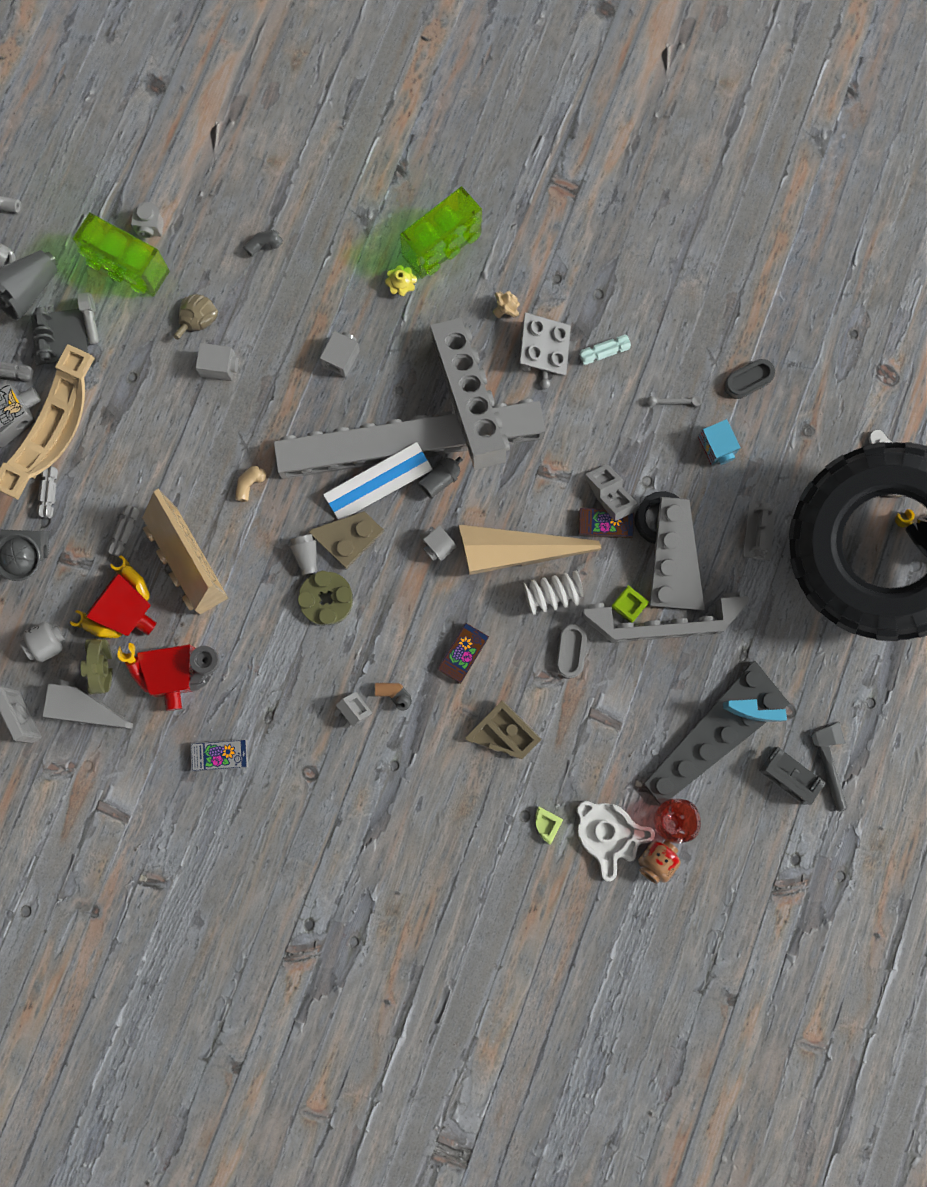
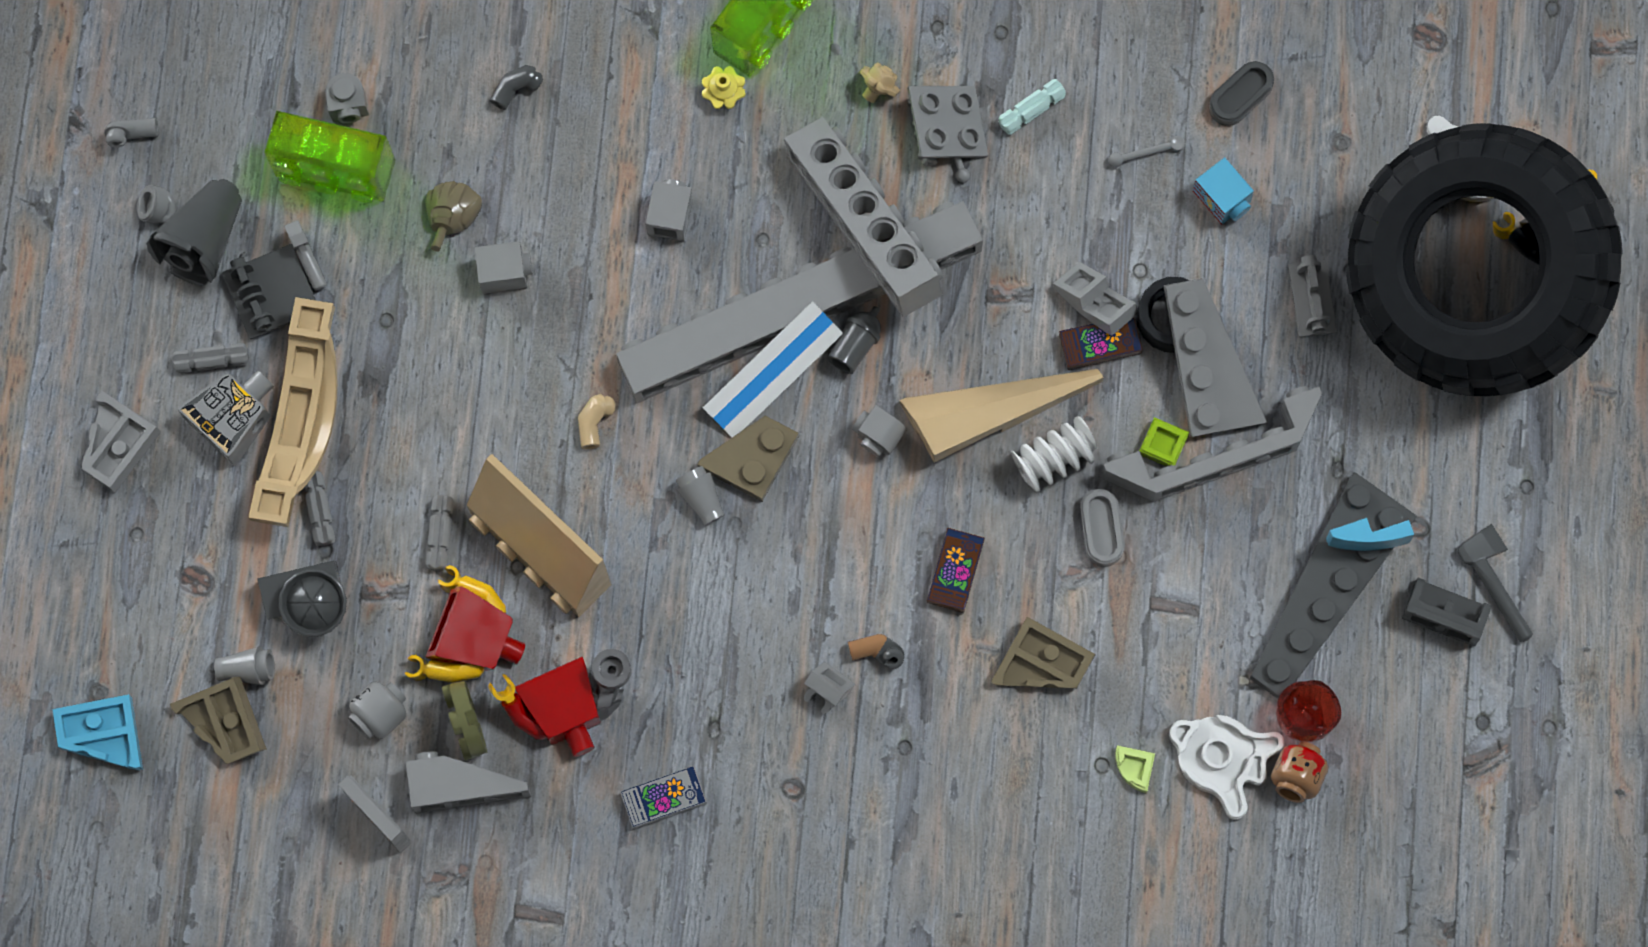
camera: 10 degrees left, 5 degrees down
olive plate [298,571,353,626] -> none

